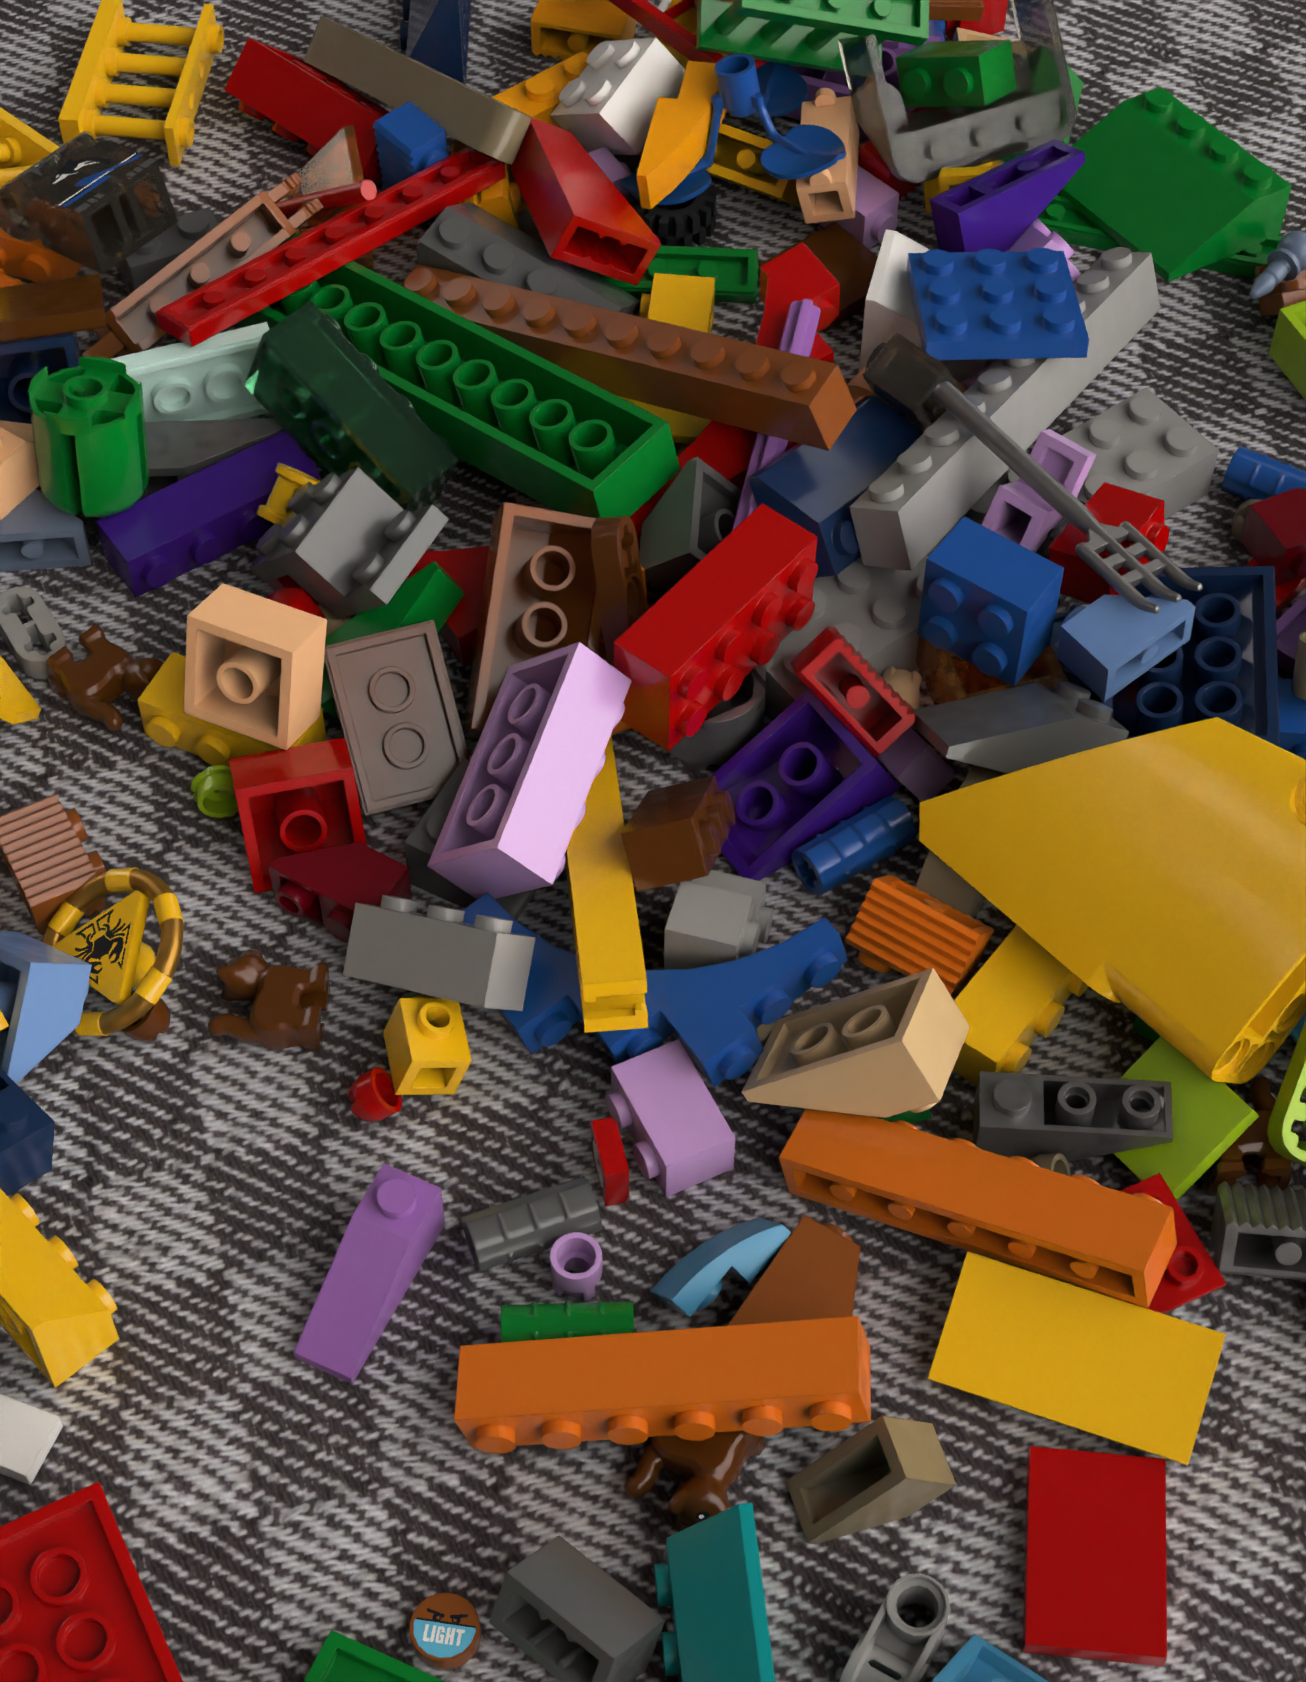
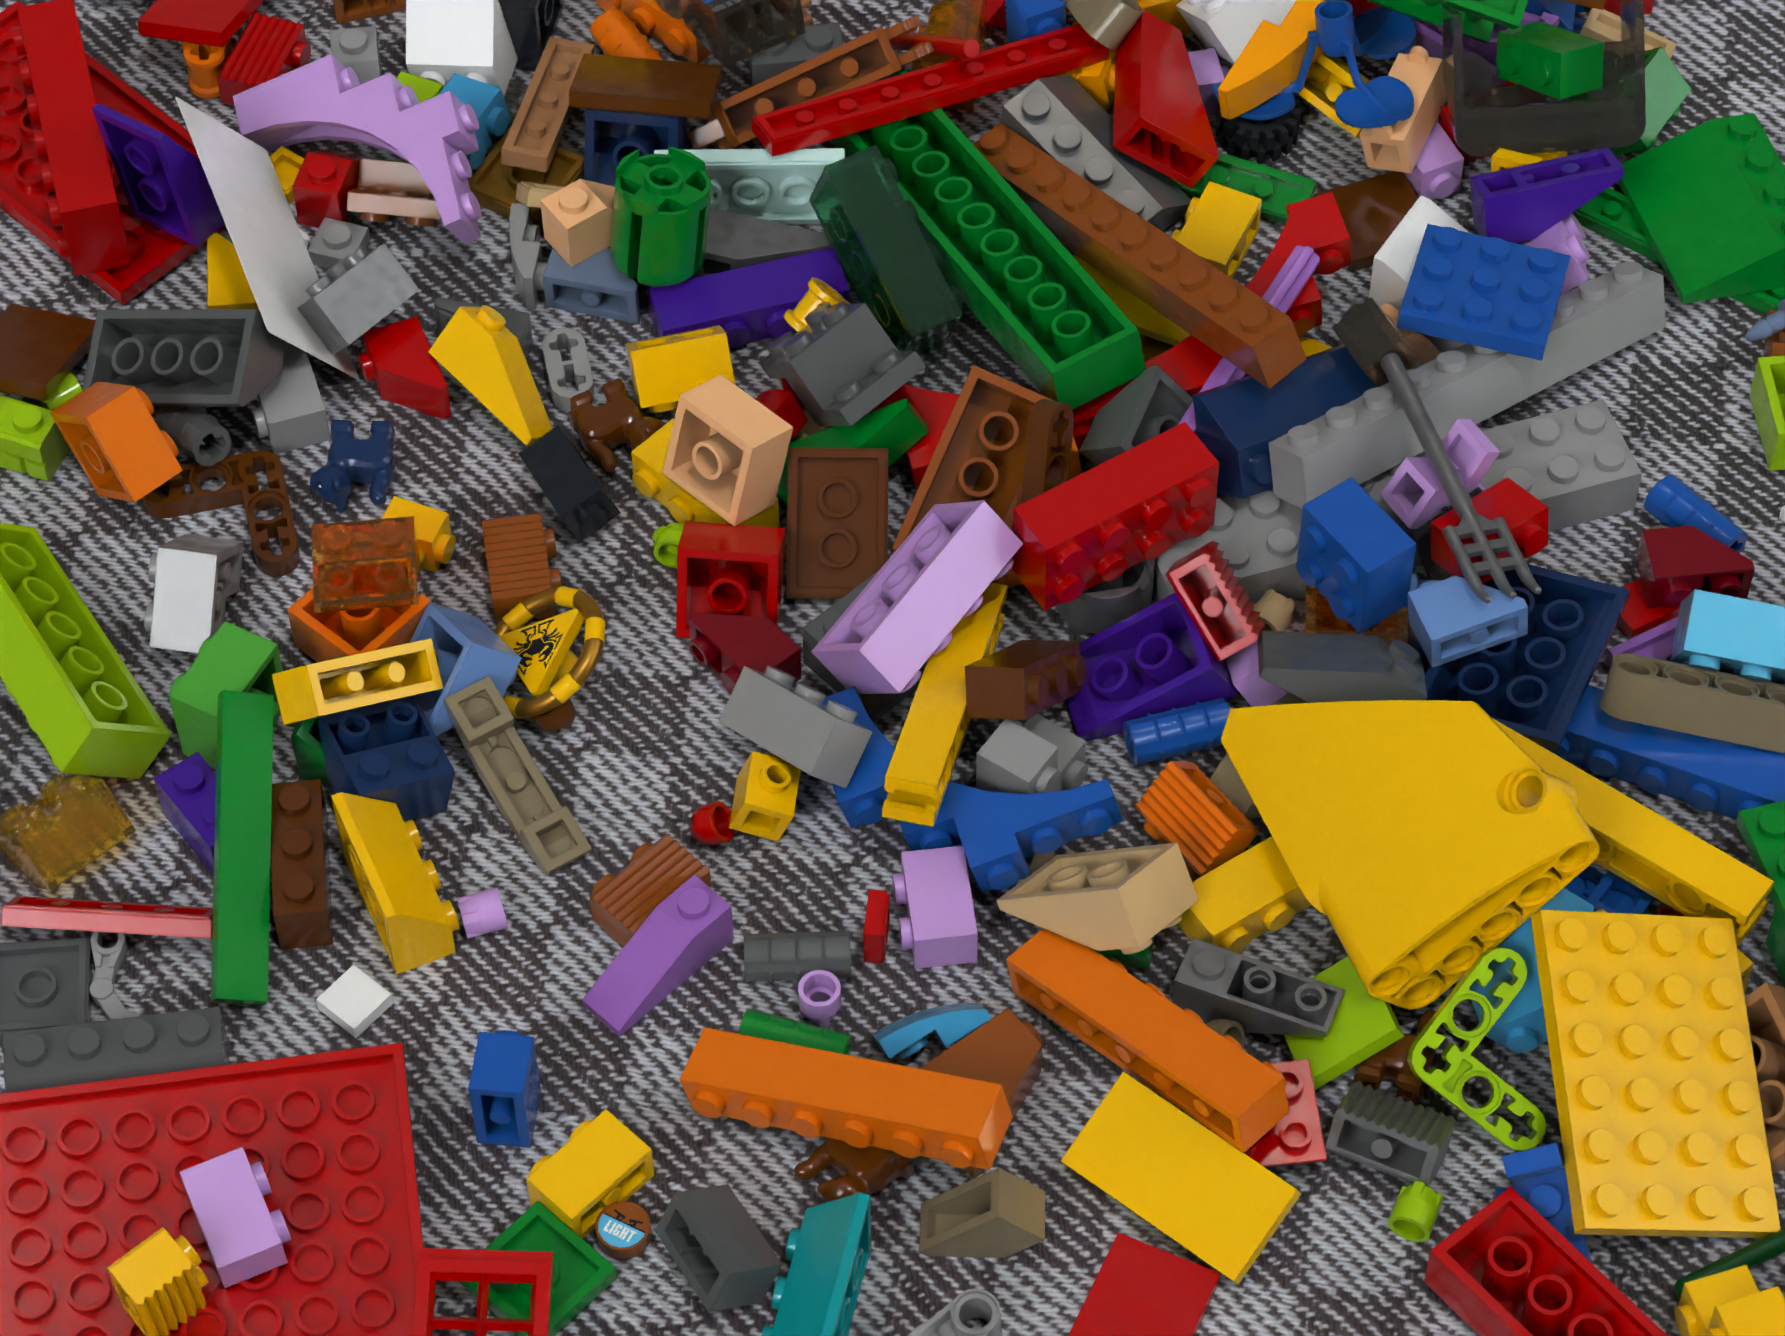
camera: 20 degrees right, 0 degrees up
reddish brown animal [208,950,330,1050] -> none
none -> dark tan slope [443,676,592,876]
none -> lavender hose [457,887,508,939]
none -> blue brick [468,1030,541,1148]
none -> black brick [518,425,620,542]
none -> yellow brick [526,1109,654,1239]
none -> dark orange brick [590,834,711,947]
none -> yellow brick [625,325,736,413]

